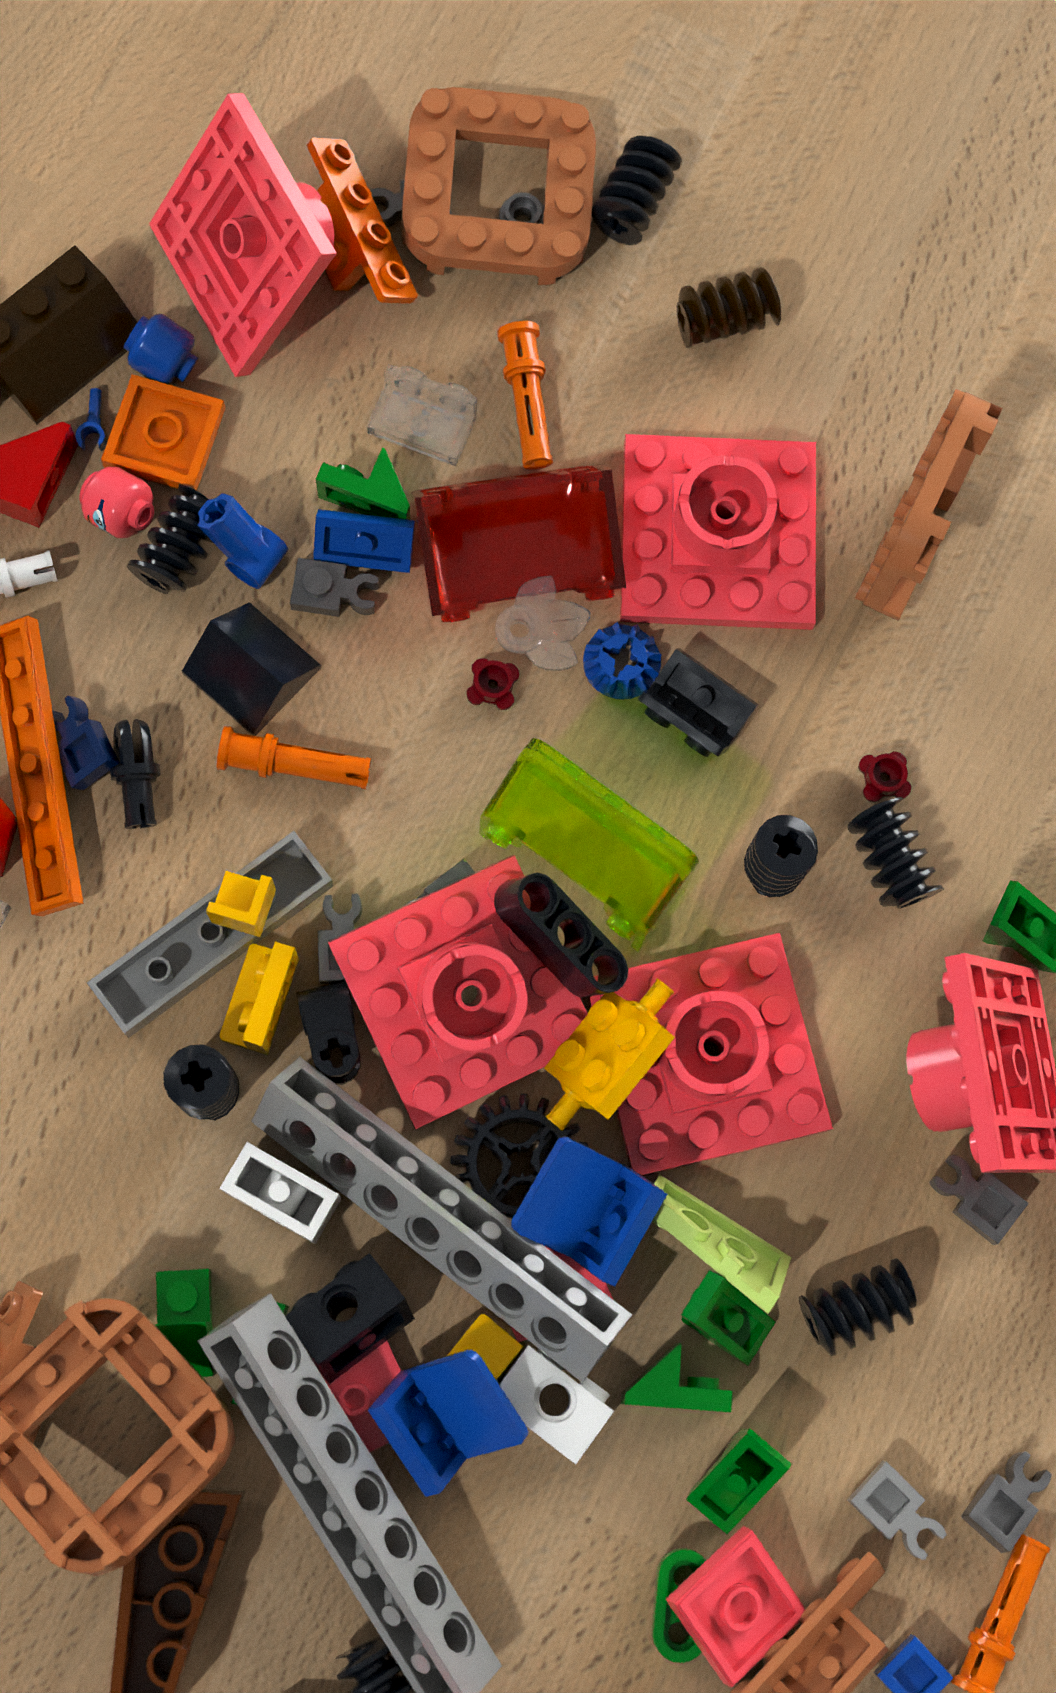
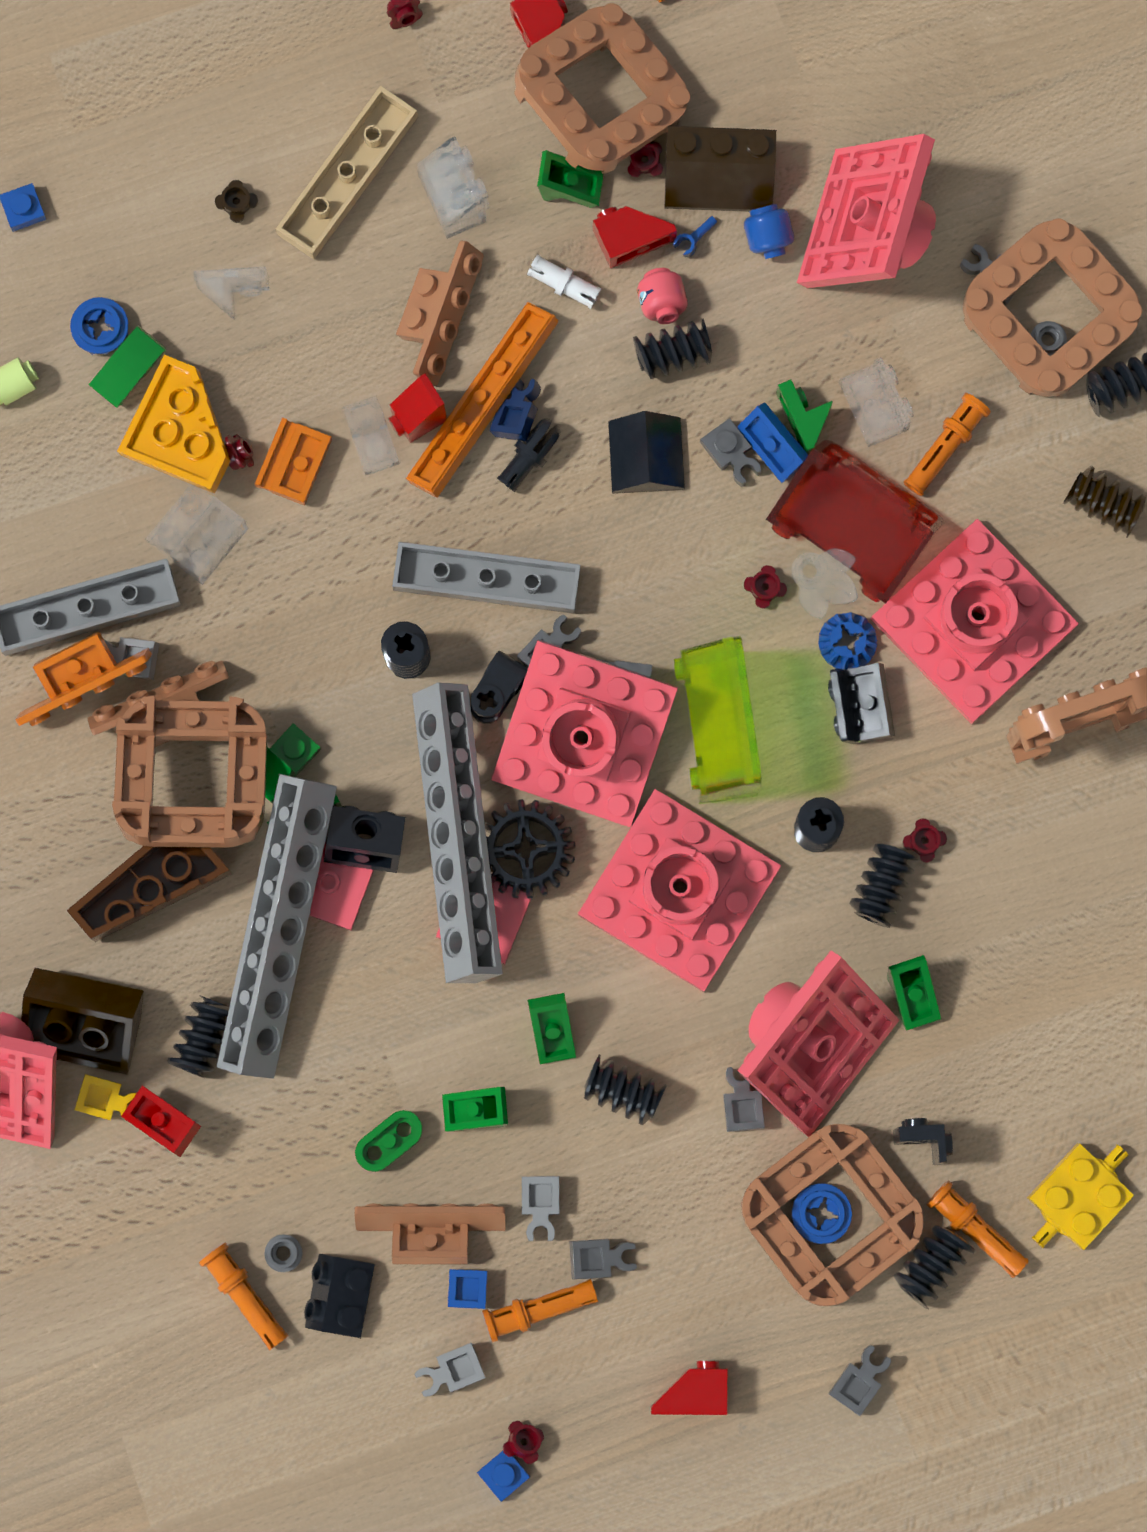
camera: 55 degrees right, 5 degrees up
orange plate [101,374,226,491] -> none
blue piece [198,493,289,589] -> none
yellow panel [206,871,276,937] -> none
orange pin [217,726,371,789] -> none
yellow bracket [219,942,299,1055] -> none
white brick [220,1142,341,1245] -> none
orange bracket [307,137,418,303] -> none
blue bracket [368,1350,529,1497] -> none
yellow panel [446,1314,523,1380] -> none
black beam [494,873,628,998] -> none
white brick [499,1345,614,1464] -> none
blue bracket [511,1137,668,1287] -> none
yellow plate [544,978,675,1131] -> none
green slope [621,1343,732,1412] -> none
yellowish green wing [652,1174,792,1314] -> none
coral plate [665,1526,806,1688] -> none

